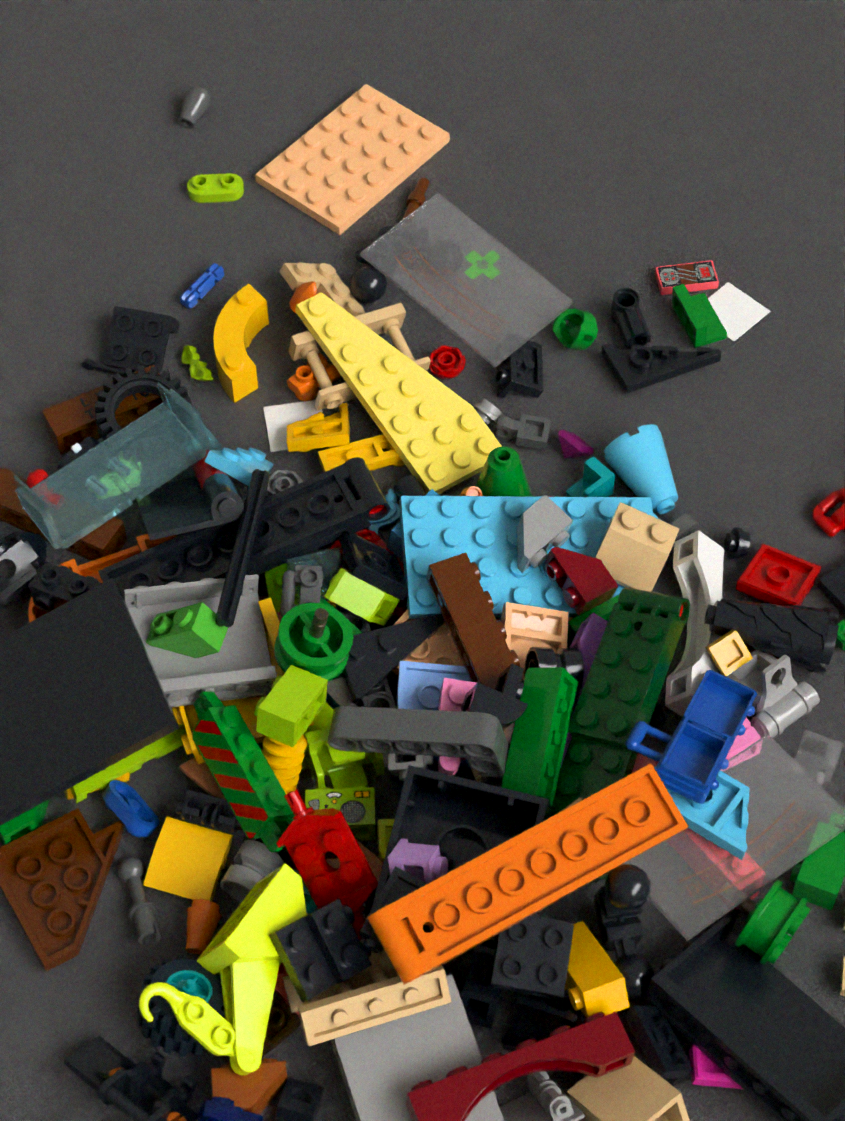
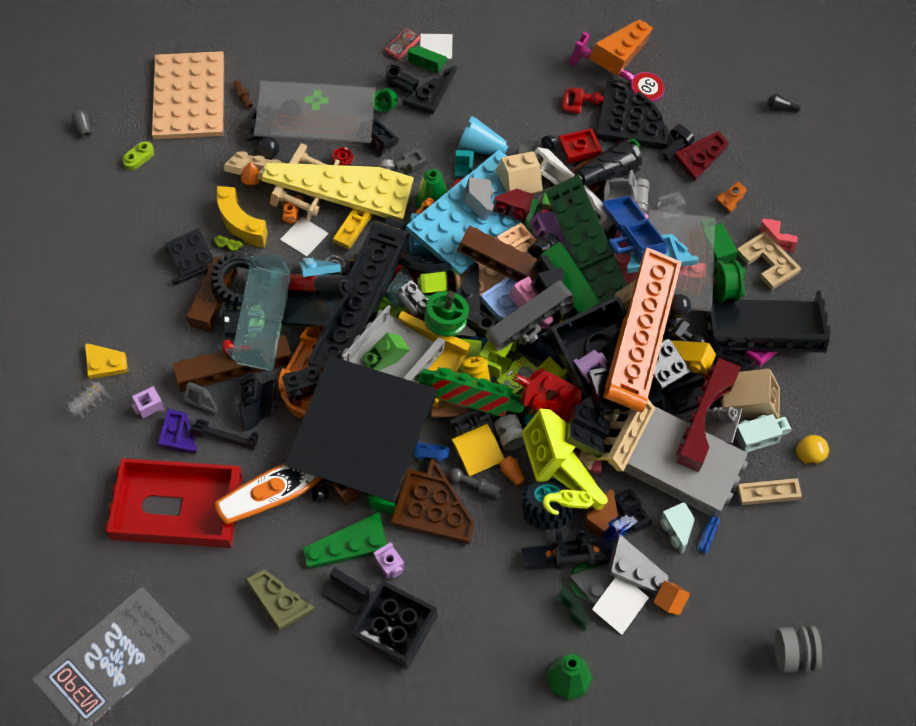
camera: 45 degrees left, 5 degrees up
blue axle [179,263,224,309] -> none
black axle [216,469,269,627] -> none
lime brick [254,665,328,747] -> none
yellow wing [287,403,350,452] -> none
magenta slope [558,430,595,459] -> none
yellow tile [705,629,753,676] -> none

